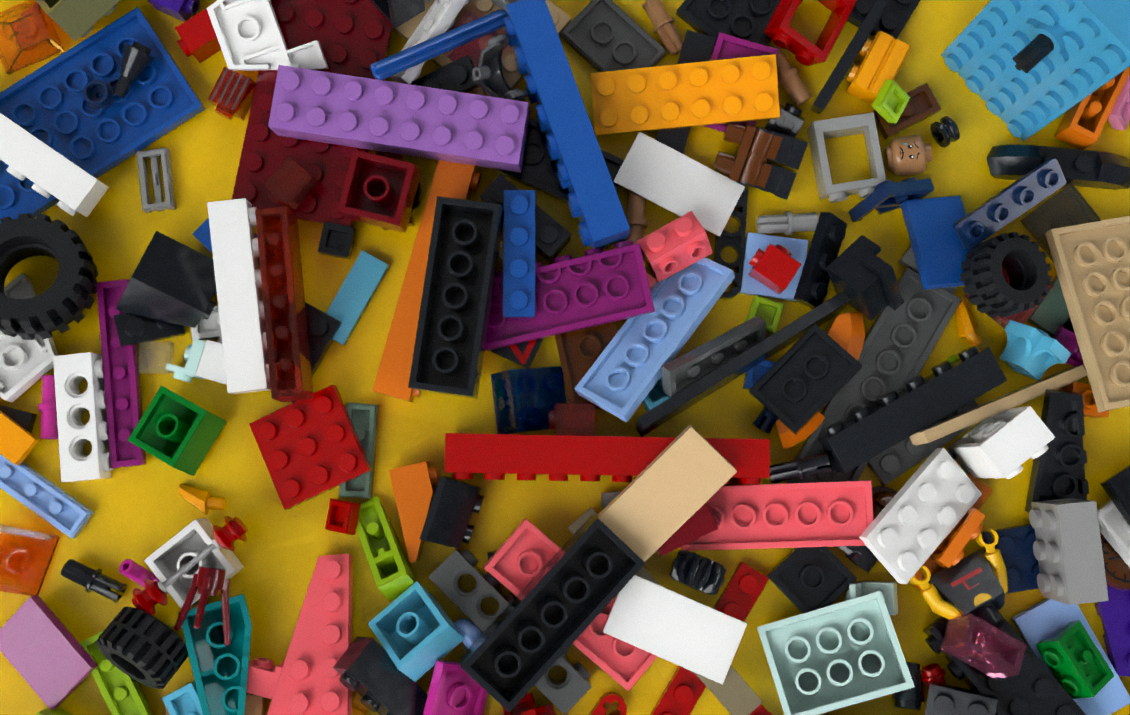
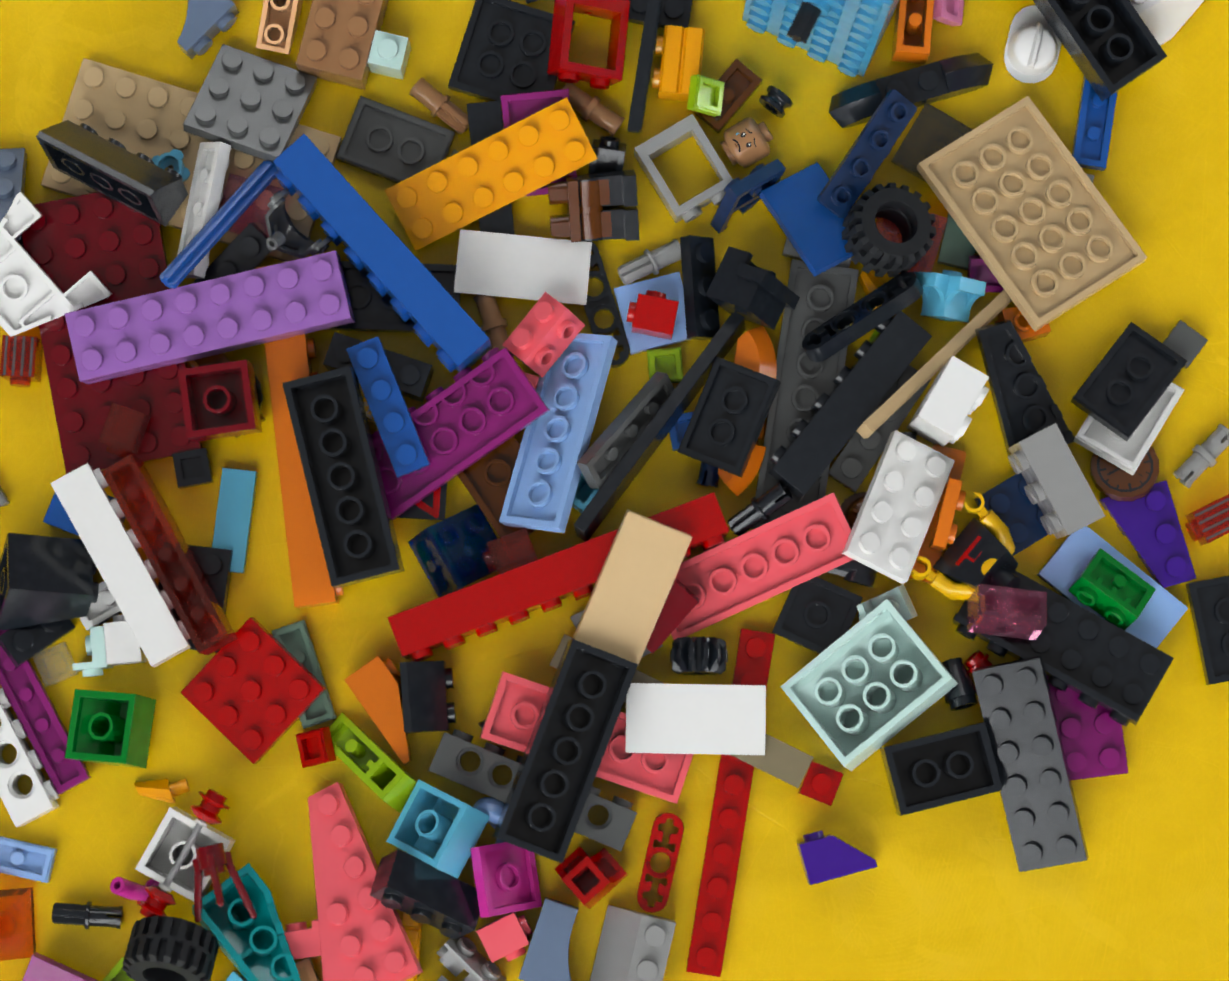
camera: 20 degrees left, 0 degrees up
none -> black beam [802,272,924,362]

